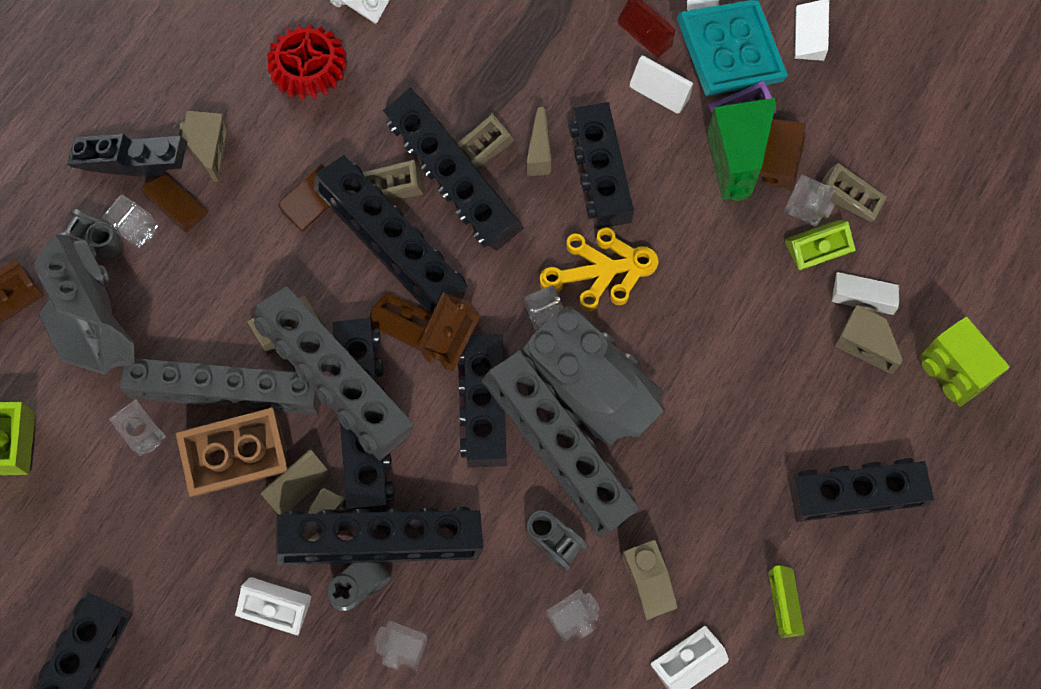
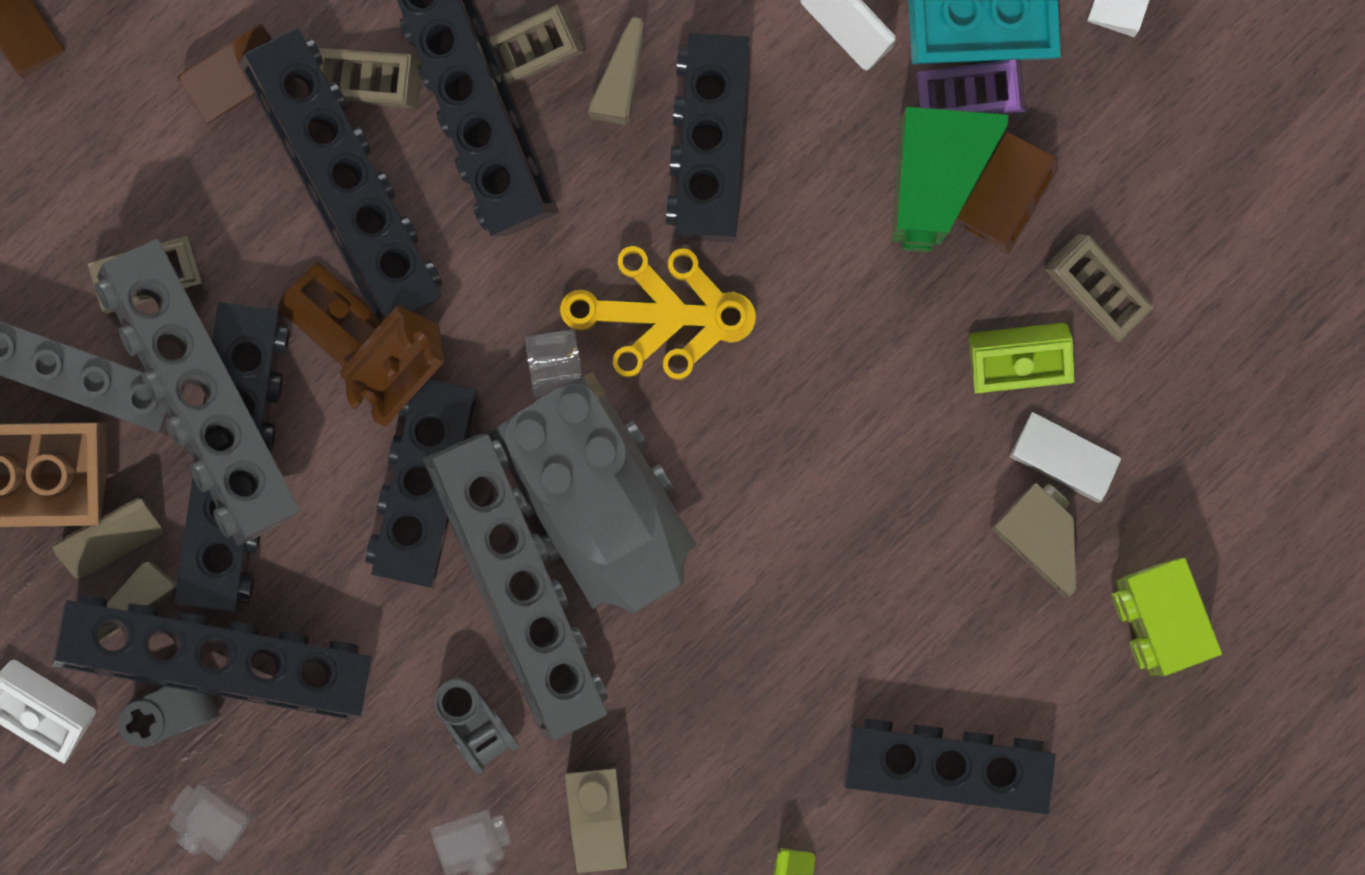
camera: 10 degrees right, 15 degrees up
clear brick [784,174,836,227] -> none

